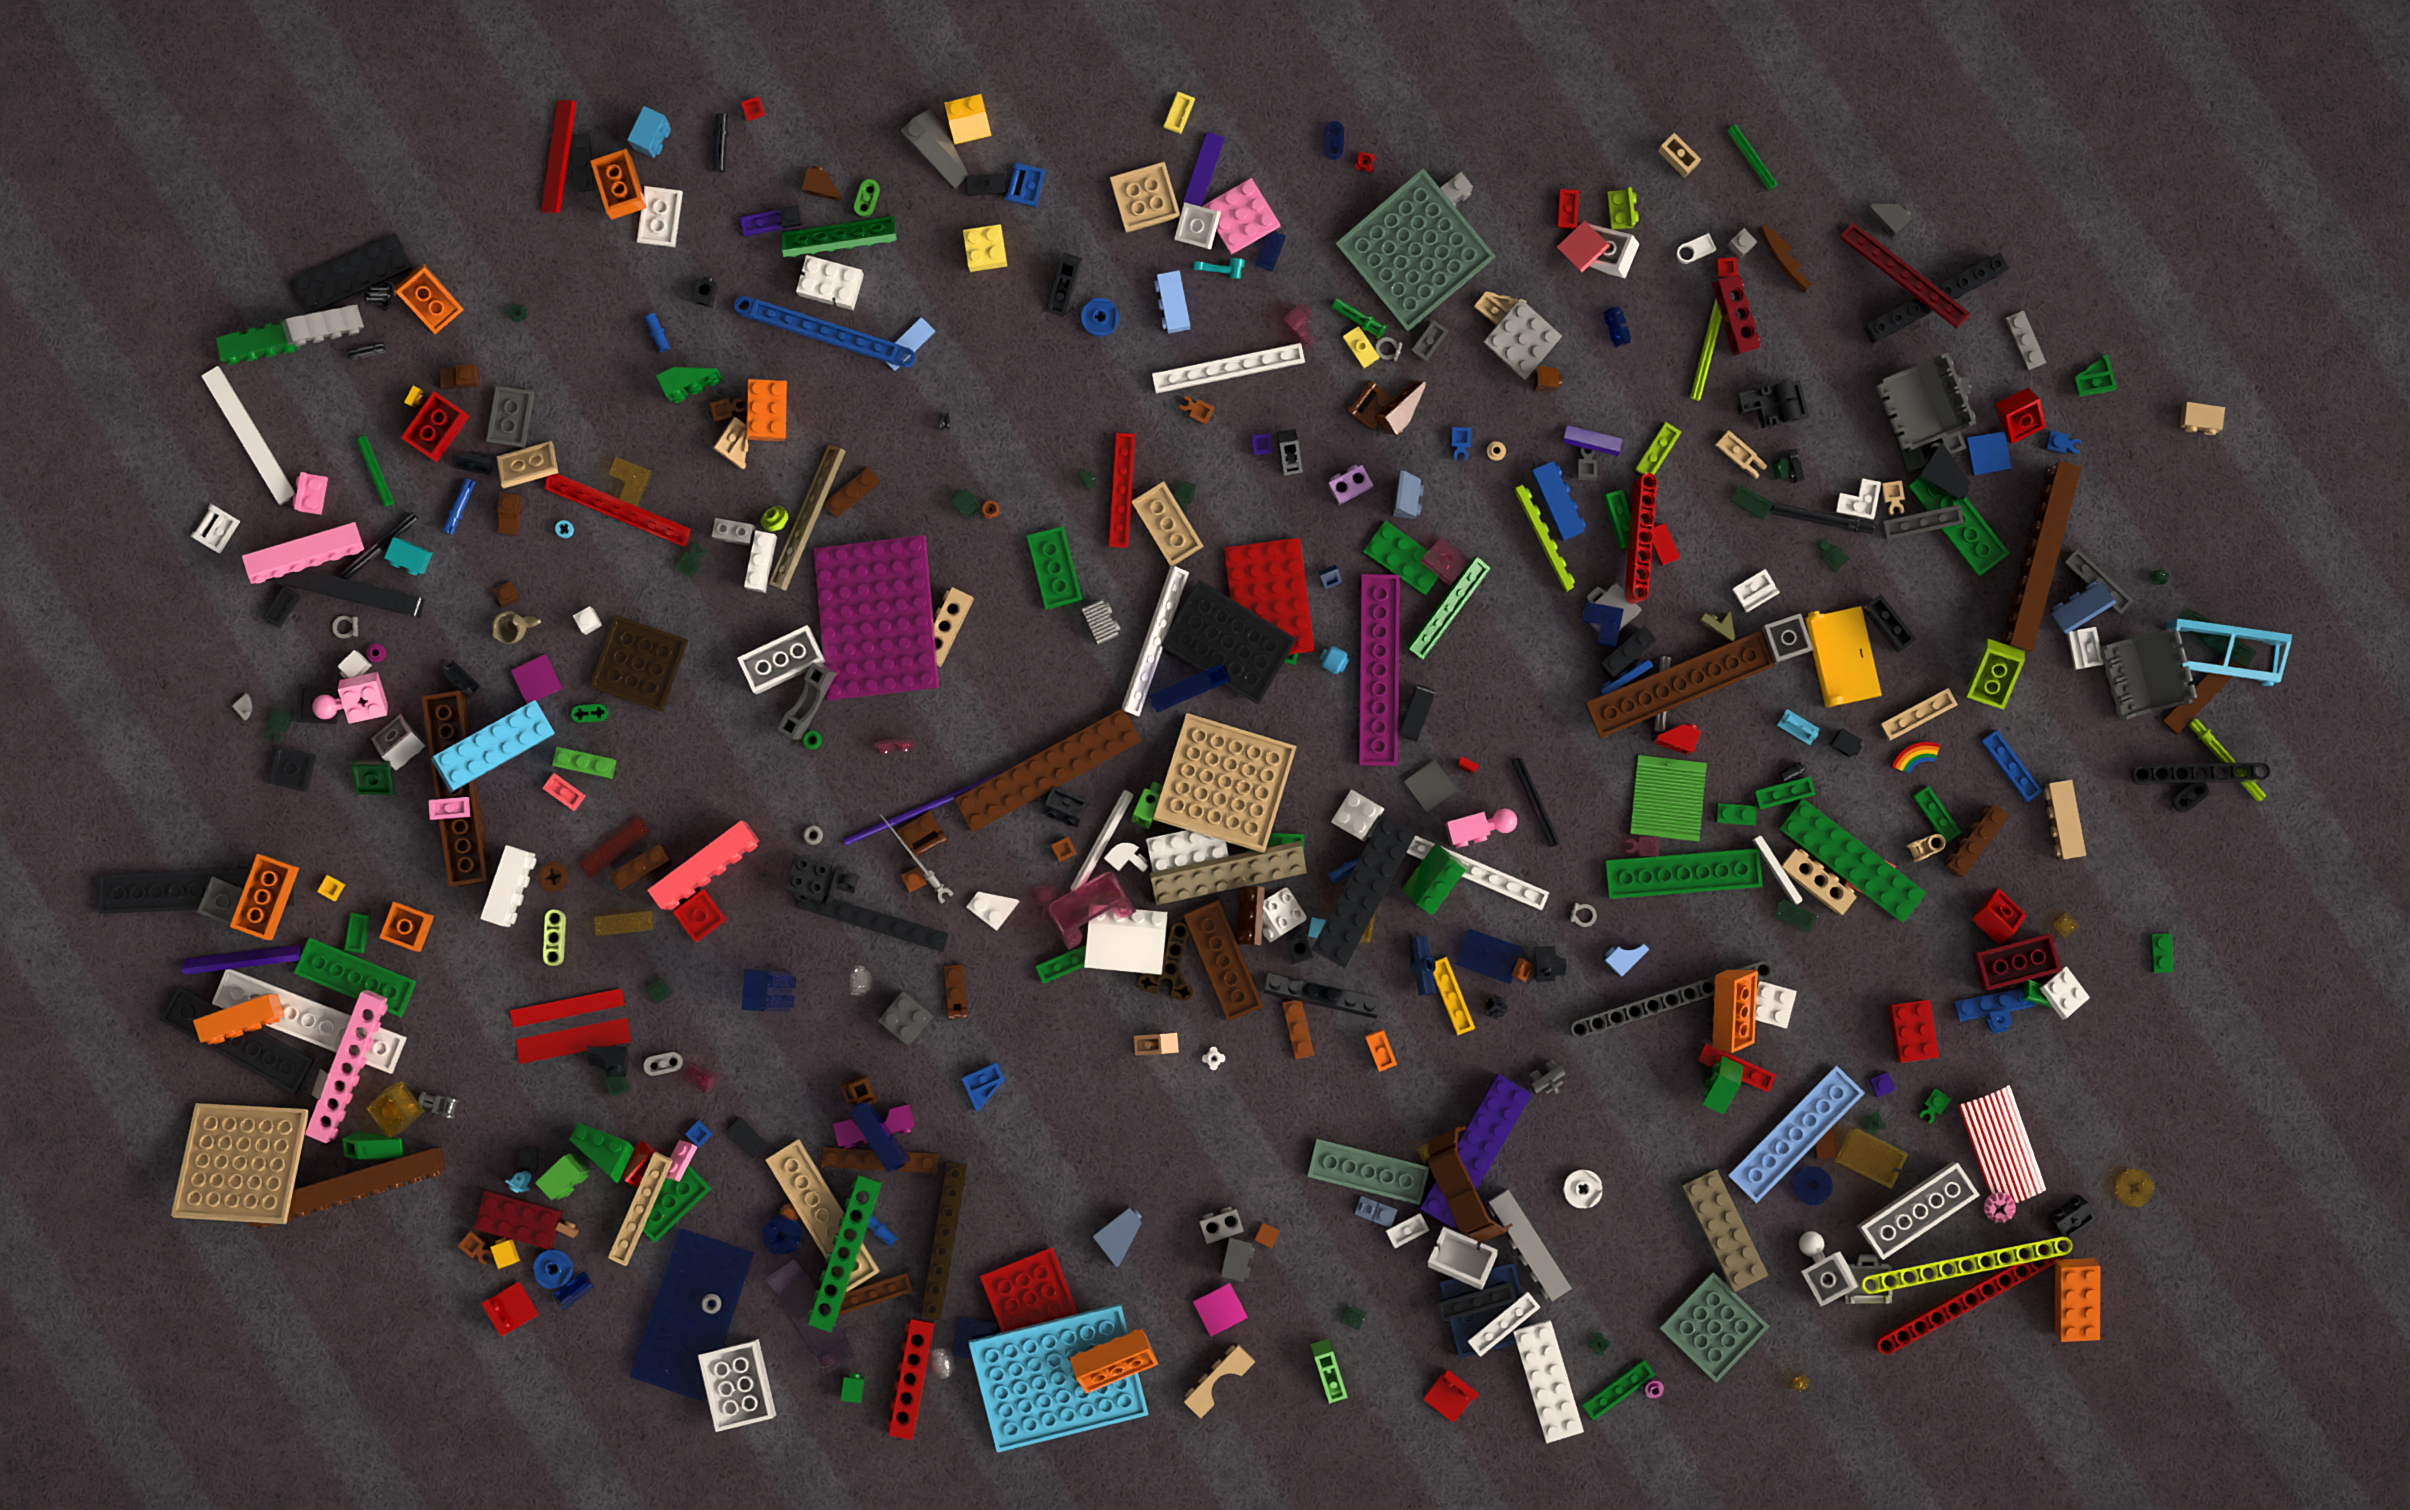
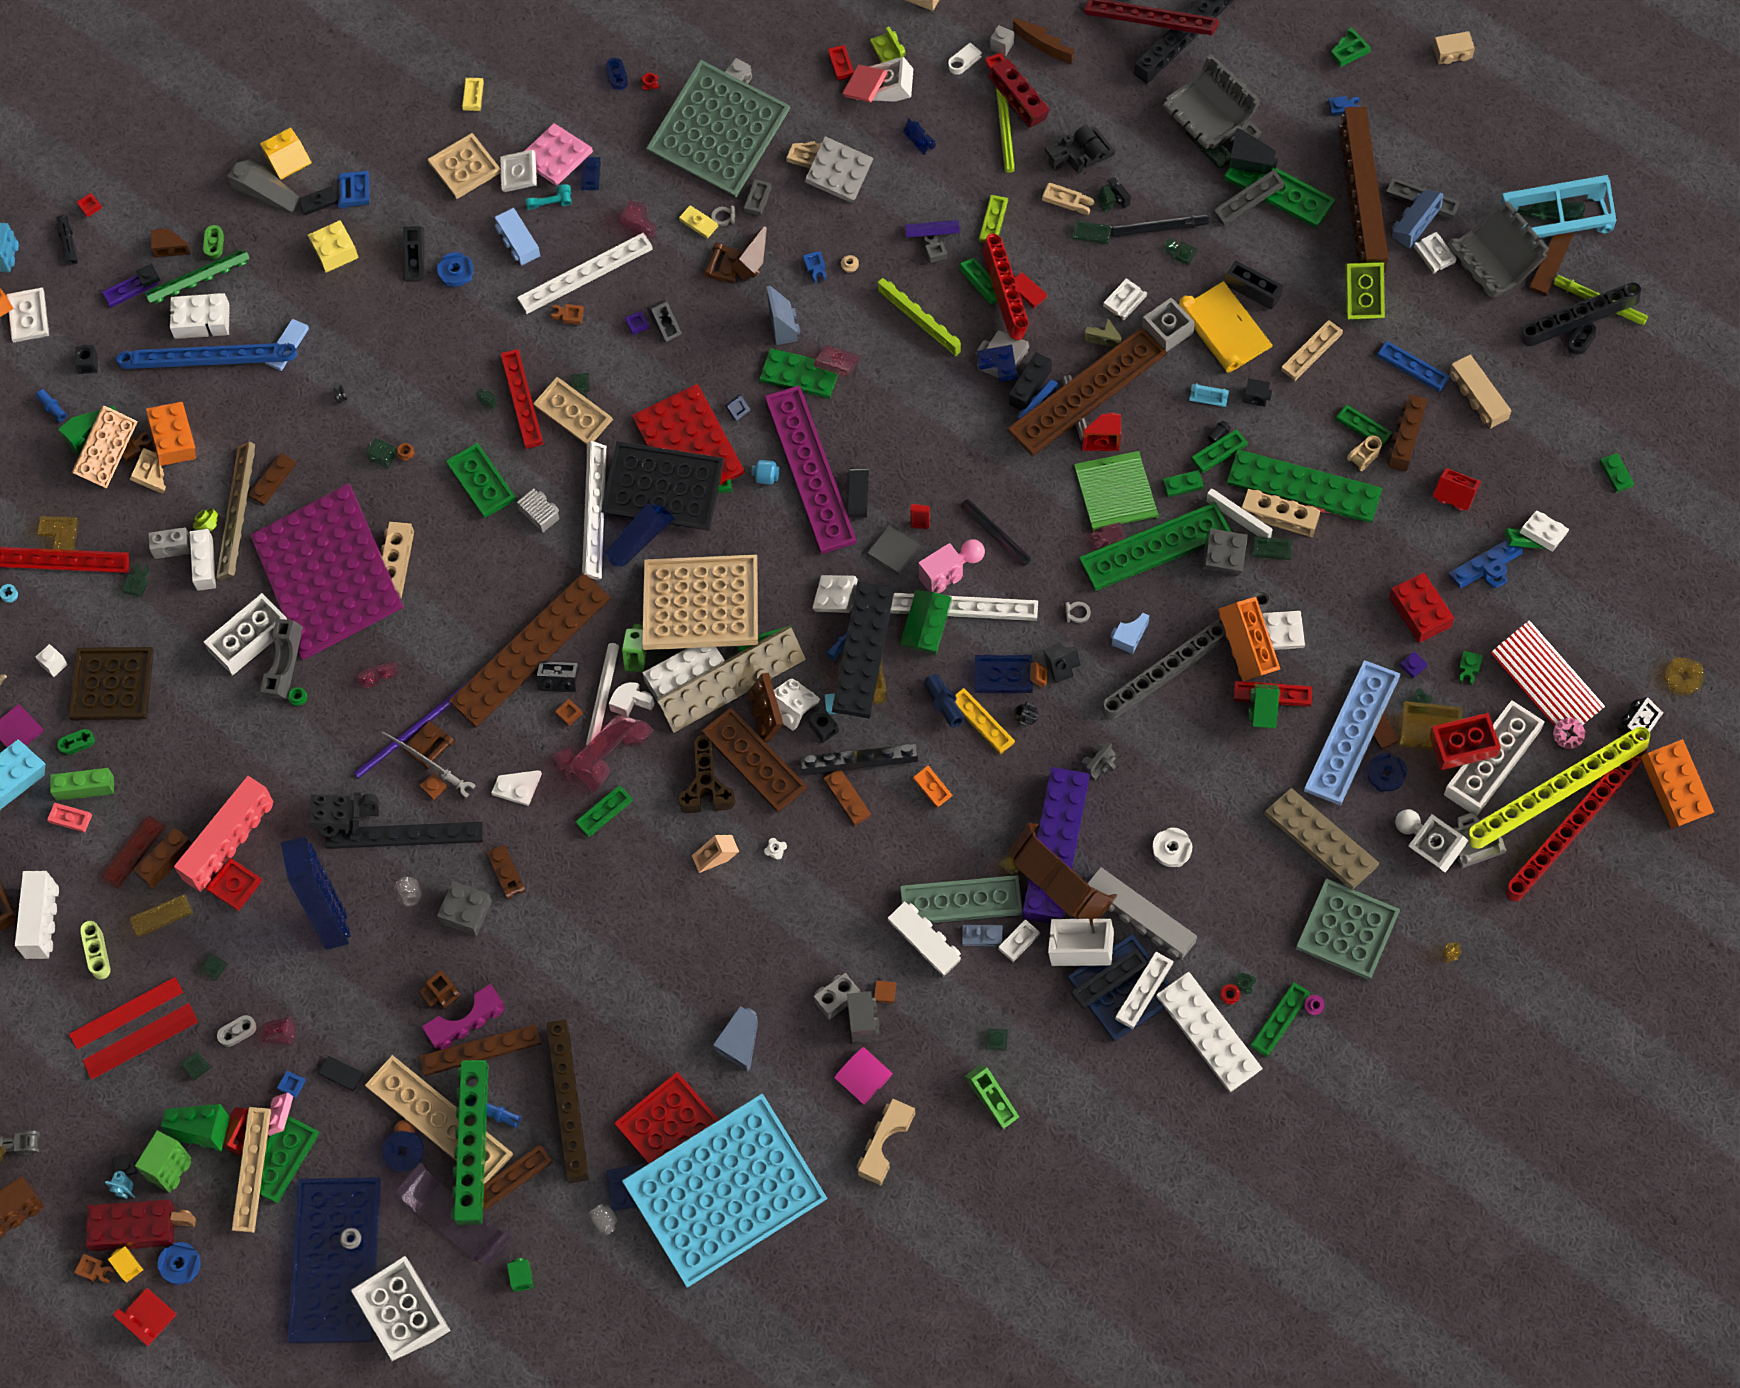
camera: 15 degrees left, 20 degrees down
reddish brown gear [538,862,569,892] -> none
clear blue plate [554,1271,594,1311] -> none
black arch [587,1046,629,1077] -> none
light grey plate [803,826,823,845] -> none
clear blue slope [850,1101,911,1172] -> none
red brick [886,1318,935,1440] -> none
blue wing [961,1061,1005,1112] -> none
orange slope [1070,1329,1158,1394] -> none
white slope [1084,905,1167,975] -> none
dark purple tile [1183,132,1225,207] -> none
lavender brick [1328,465,1373,505] -> none
green pin [1331,298,1387,340] -> none
plate [1407,556,1490,660] -> none
red bracket [1424,1368,1479,1423] -> none
blue brick [1531,461,1586,542] -> none
reddish brown slope [1534,366,1562,392] -> none
white plate [1835,478,1881,520] -> none
tan plate [1881,480,1905,516] -> none
tile [1891,742,1941,774] -> none
blue tile [1966,431,2012,476] -> none
dark red brick [1972,933,2062,991] -> none
red slope [1995,387,2046,444] -> none
light grey plate [2005,311,2046,371] -> none
clear yellow plate [2051,912,2079,939] -> none
clear green plate [2150,569,2169,585] -> none
none -> light nougat tile [72,405,138,488]
none -> white brick [888,902,961,977]
none -> dark grey brick [1201,528,1248,576]
none -> red plate [1220,984,1240,1004]
none -> red brick [1429,713,1501,770]

